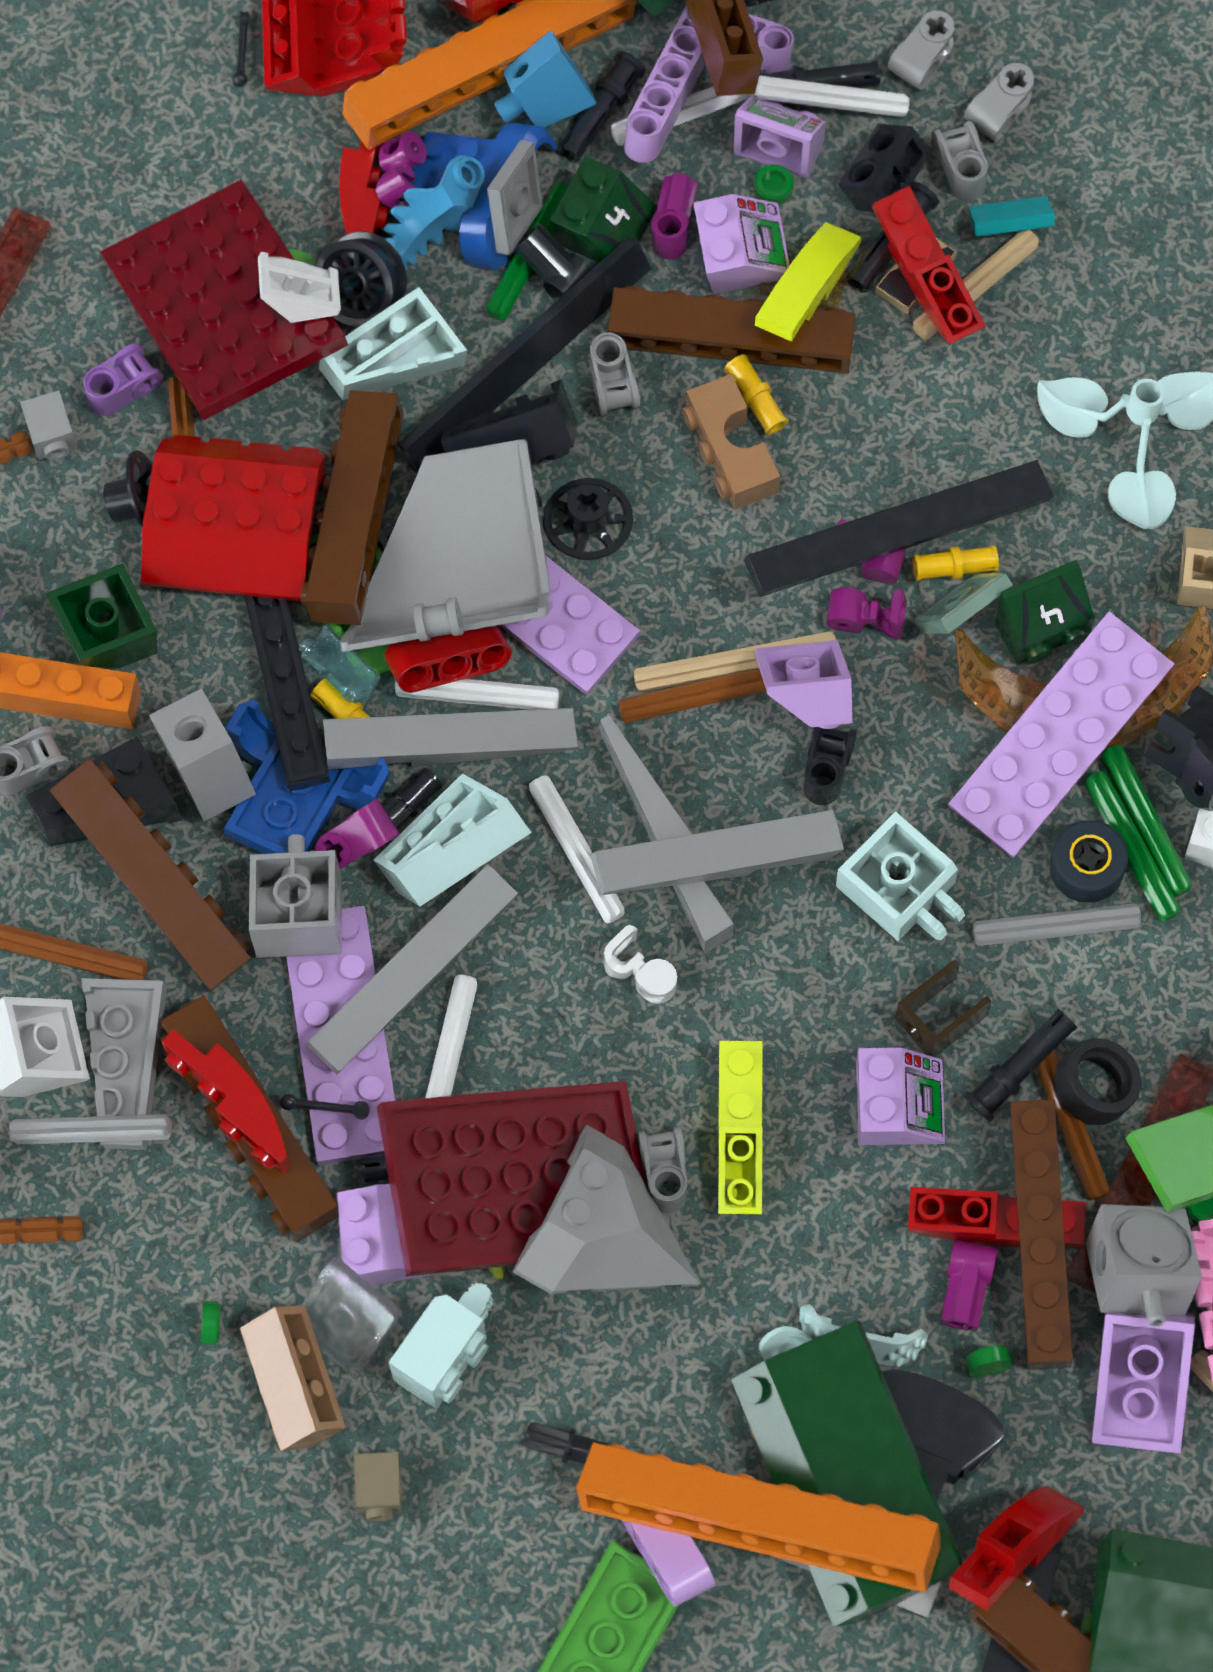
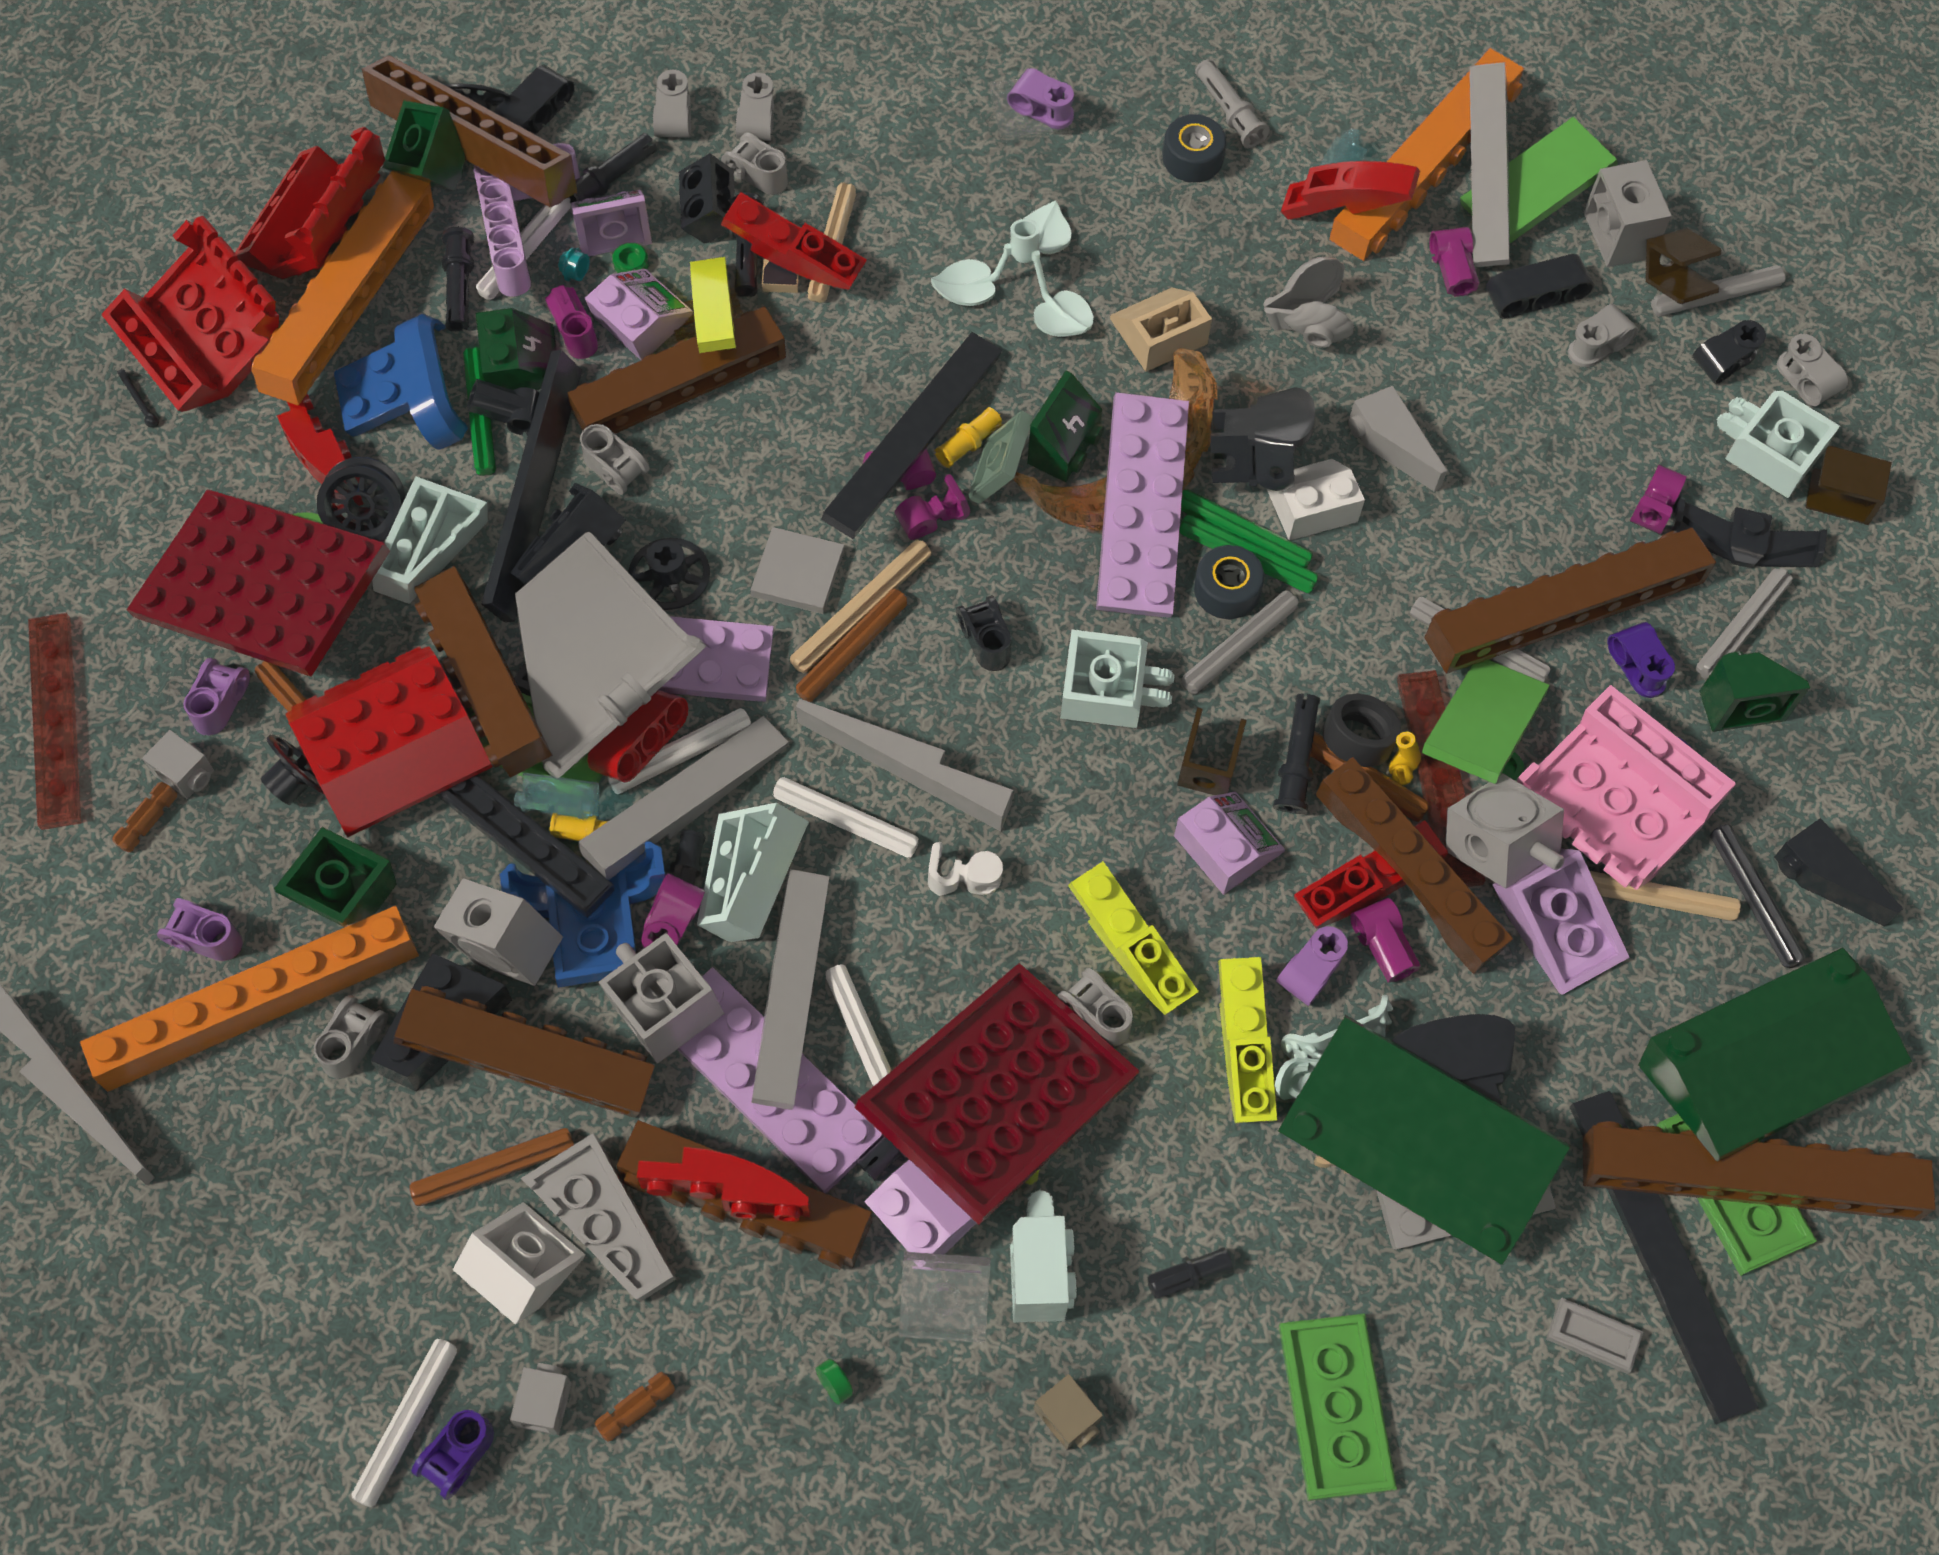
camera: 40 degrees left, 5 degrees down
light grey axle [8,1114,173,1144] -> none
brick [240,1305,346,1451] -> none
white slope [258,252,341,323] -> none
black hinge [280,1094,370,1120] -> none
magenta leg [376,131,427,208] -> none
dark azure plant [384,155,485,270] -> none
light grey tile [487,140,543,255] -> none
dark azure torso [494,31,597,127] -> none
light grey wedge [512,1125,701,1294] -> none
orange brick [576,1442,941,1593] -> none
light grey slope [590,810,844,895] -> none
lavender beam [622,1520,715,1607] -> none
medium nougat arch [682,374,780,510] -> none
yellow pin [724,354,789,435] -> none
white axle [754,76,909,117] -> none
lavender slope [755,640,853,729] -> none
red slope [949,1486,1085,1611] -> none
green tile [965,1345,1012,1378] -> none
teal tile [968,196,1055,237] -> none
none -> teal plate [558,247,590,282]
none -> light grey tile [750,527,845,614]
none -> neon yellow slope [1218,957,1277,1123]
none -> medium lavender piece [1276,926,1348,1007]
none -> yellow arm [1389,732,1421,785]

